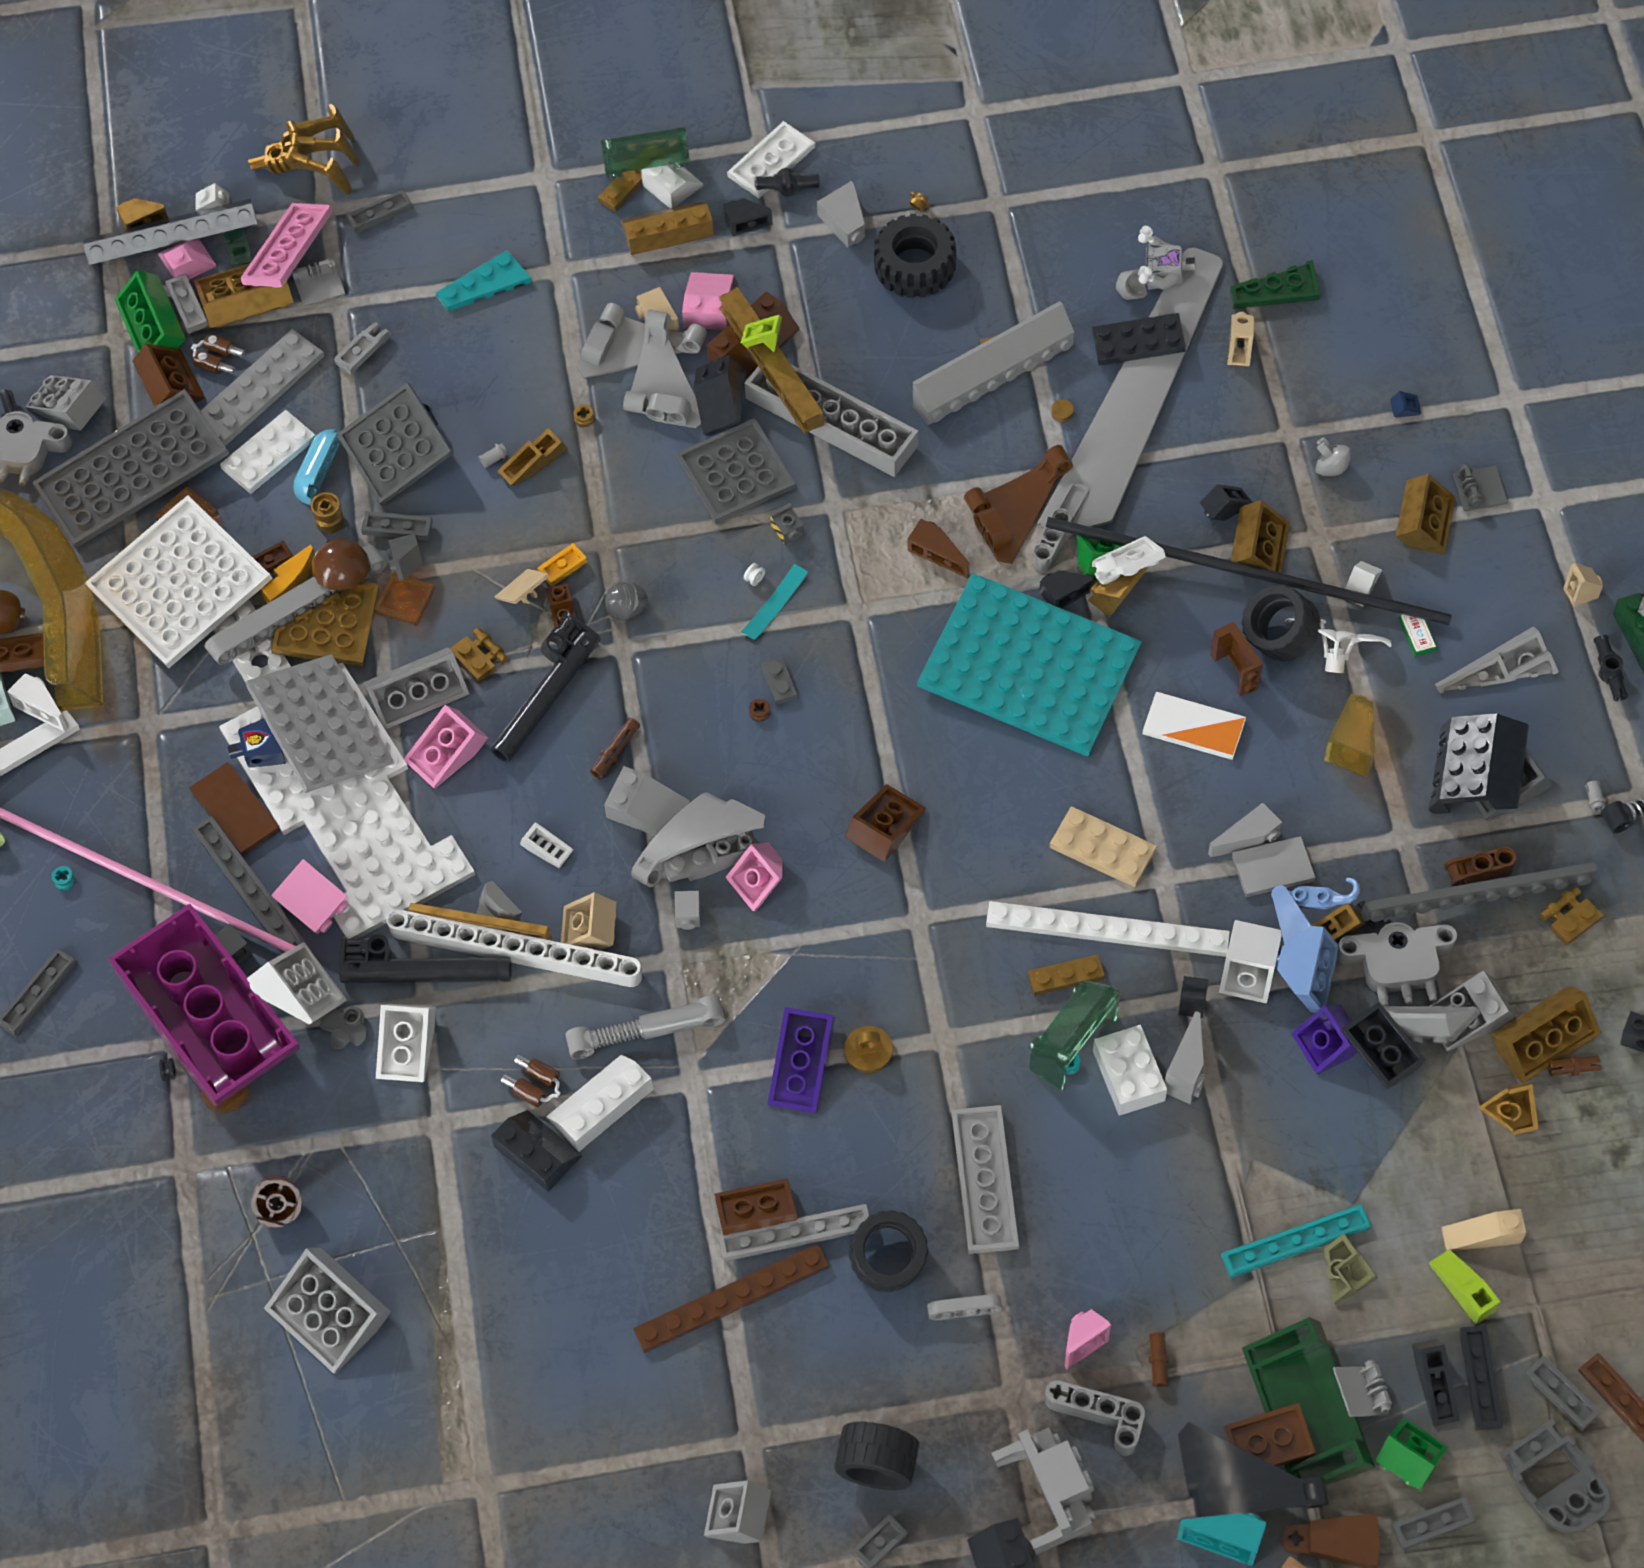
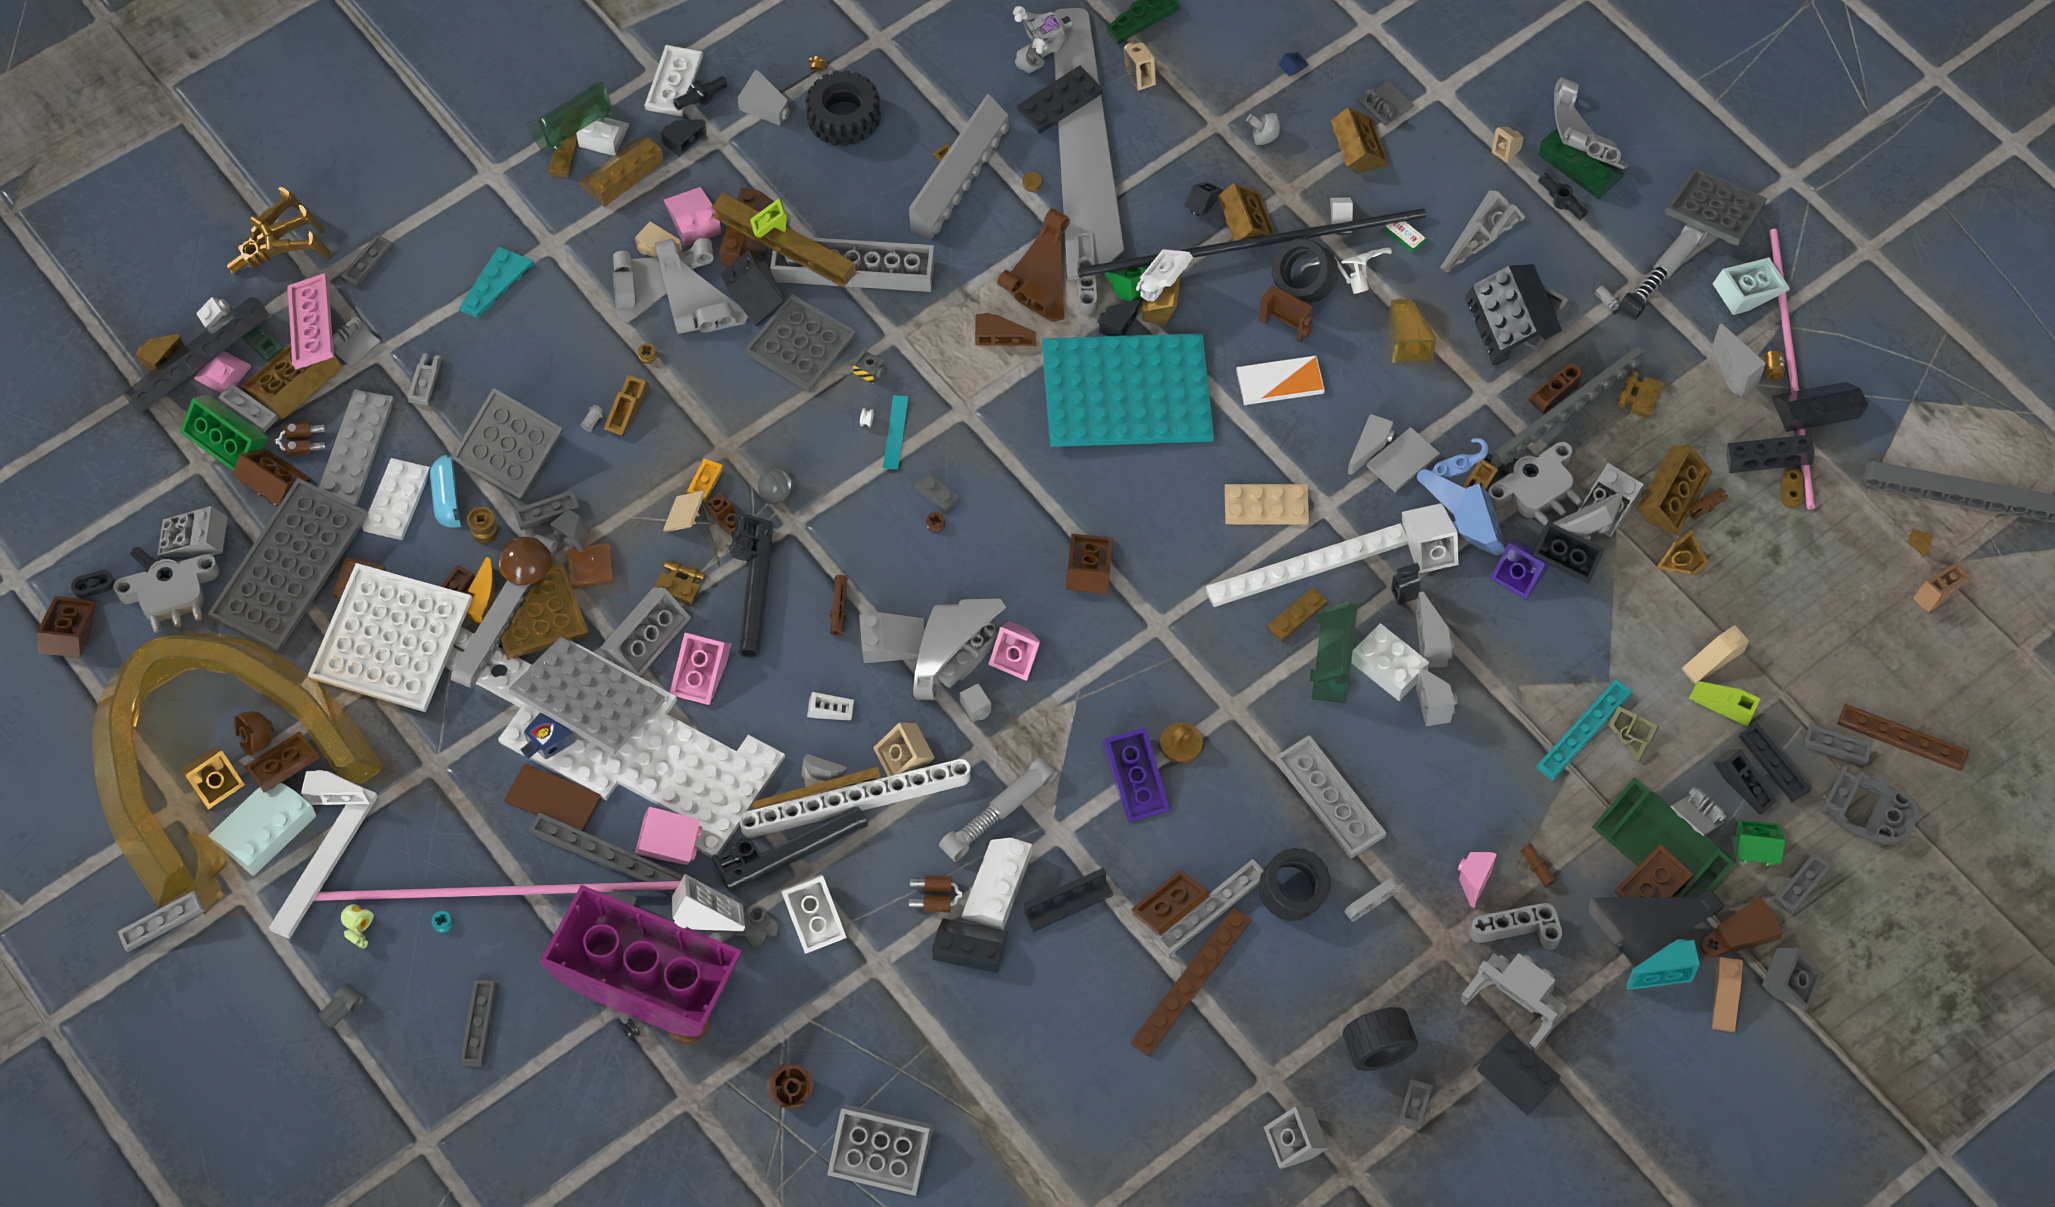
camera: 30 degrees left, 0 degrees up
none -> black fence [1024,867,1113,932]
none -> light grey slope [1416,669,1457,726]

